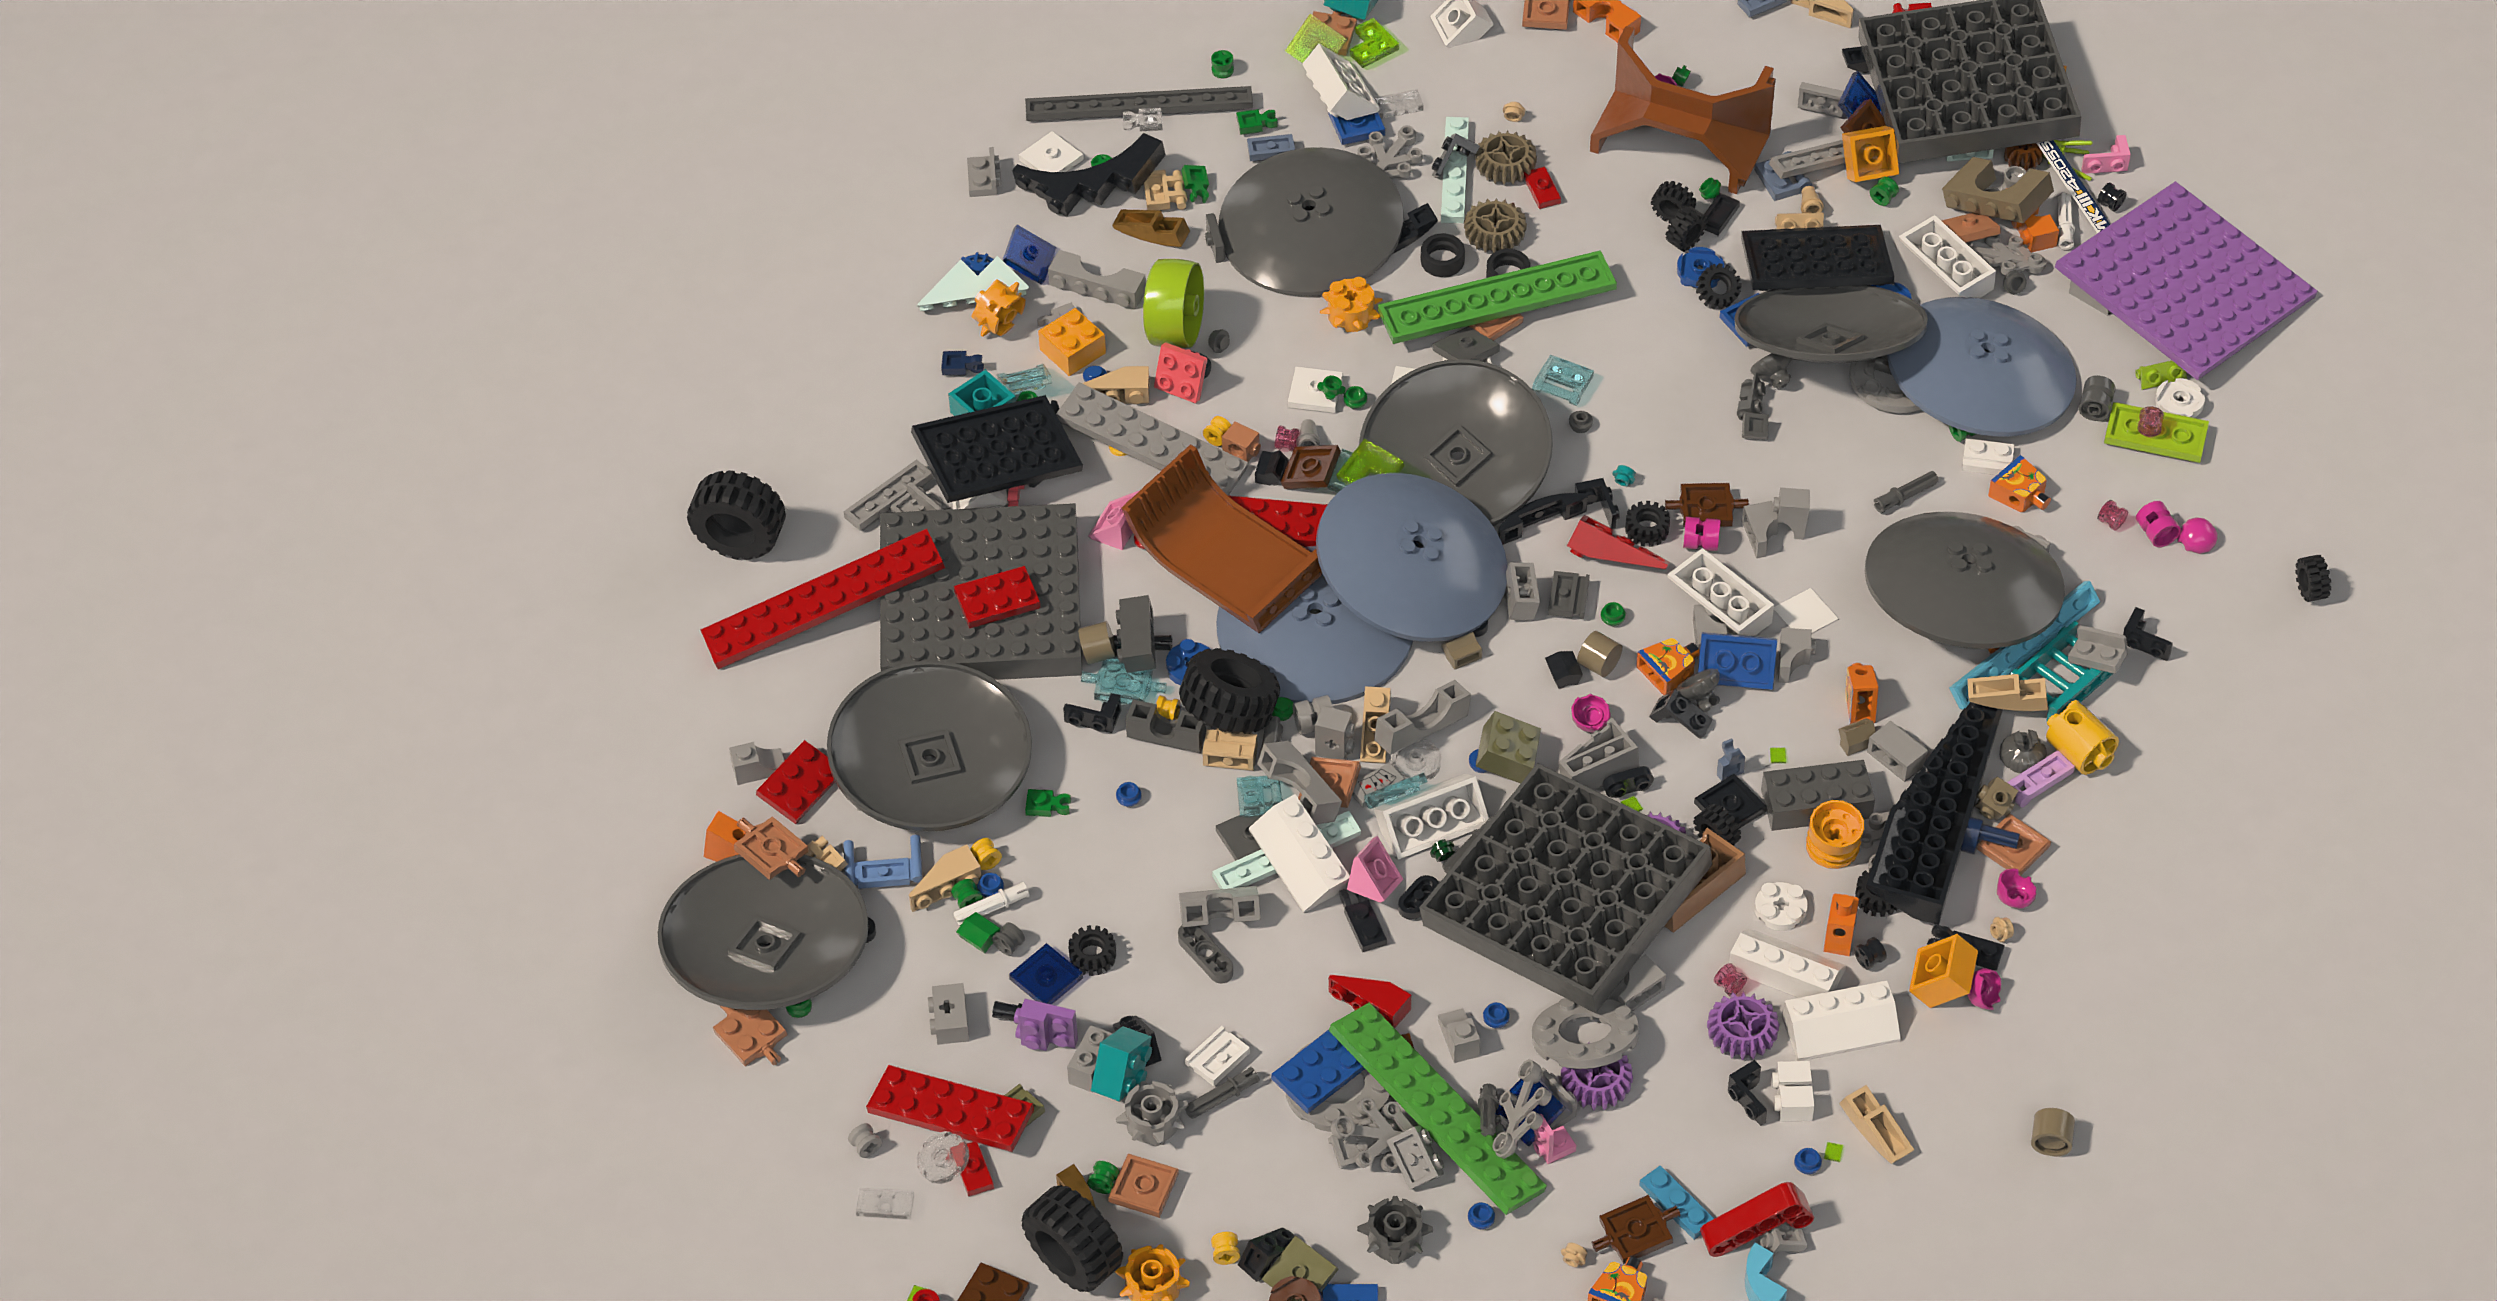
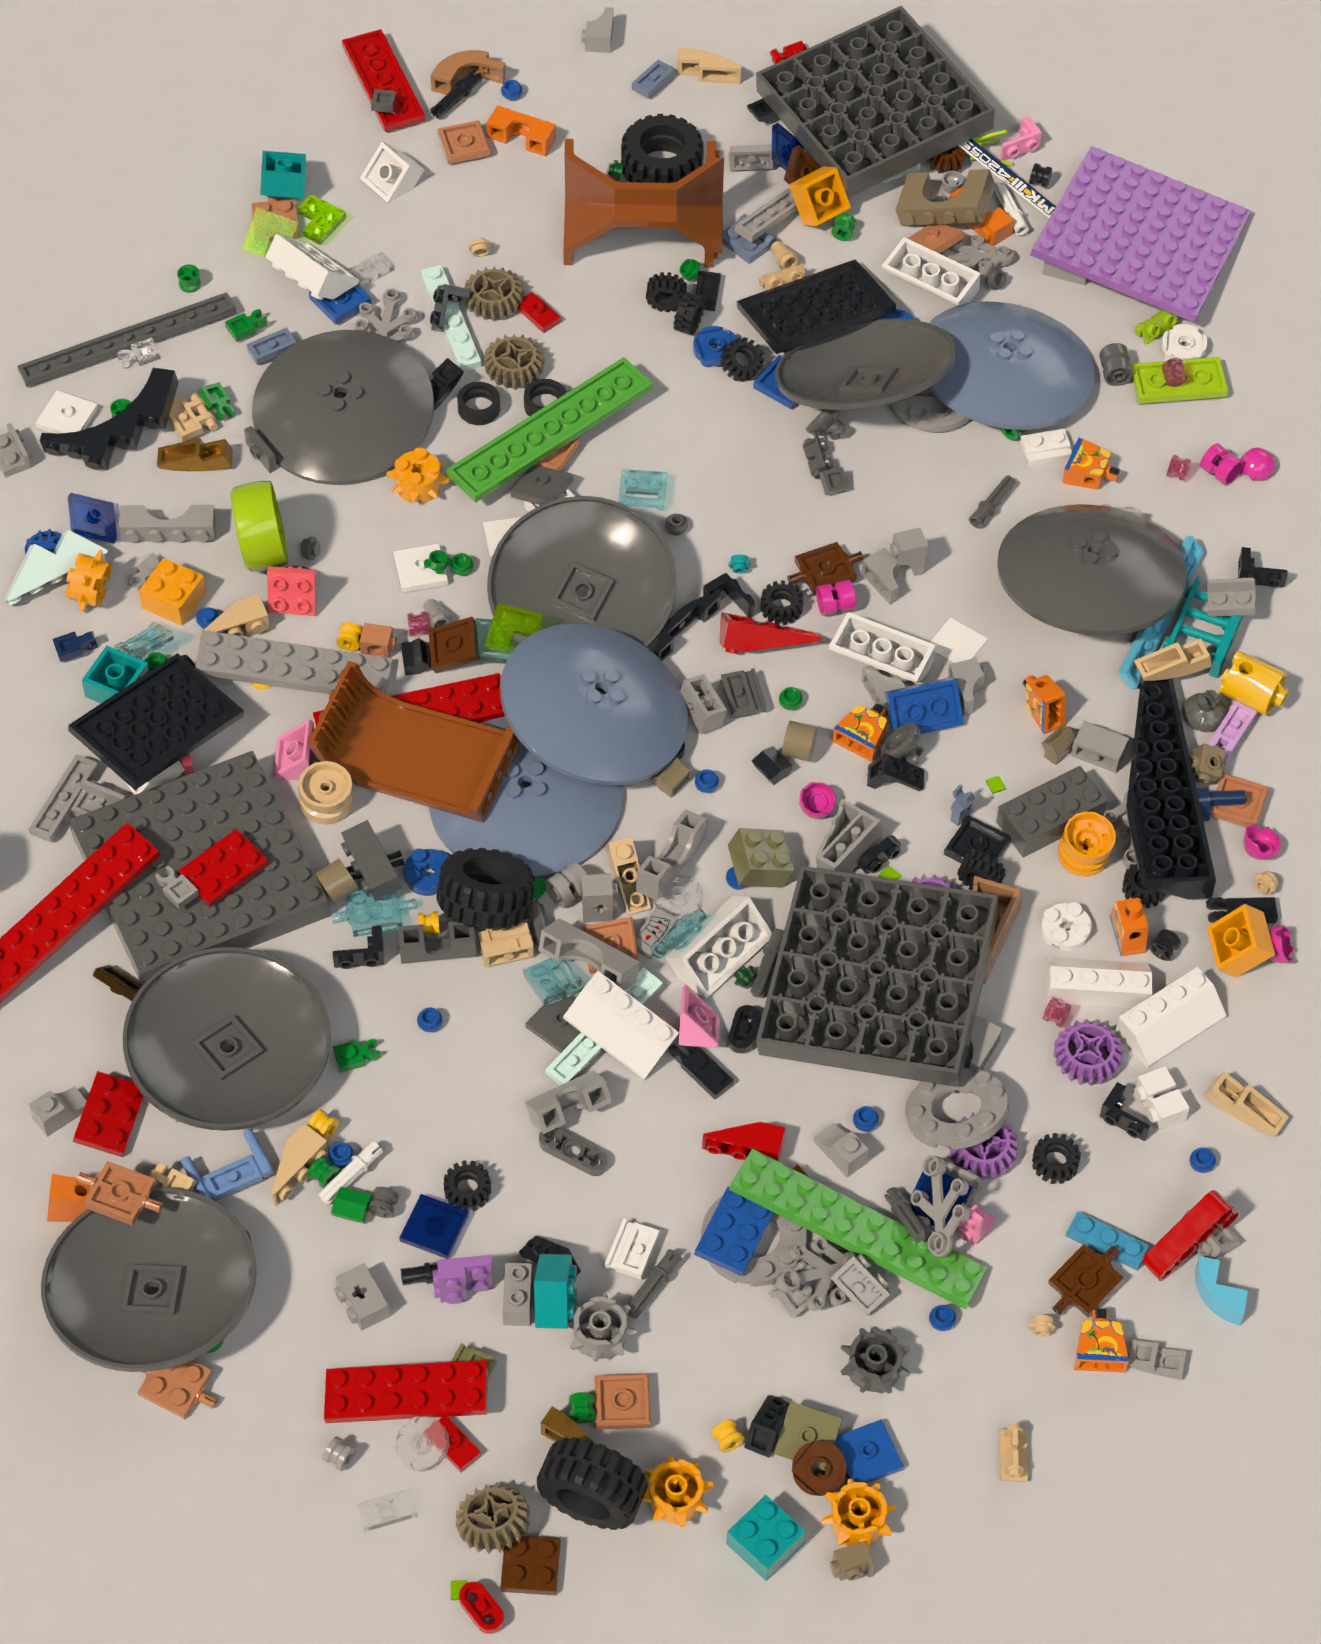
camera: 25 degrees left, 5 degrees up
clear neon green window [1824,1142,1843,1162] -> none
none -> dark brown plate [92,965,142,1001]
none -> light grey plate [155,866,199,909]
none -> tan wheel [298,761,353,825]
none -> dark tan gear [456,1482,530,1554]
none -> black tyre [621,114,704,183]
none -> blue plate [695,769,719,793]
none -> black tyre [1032,1133,1081,1184]

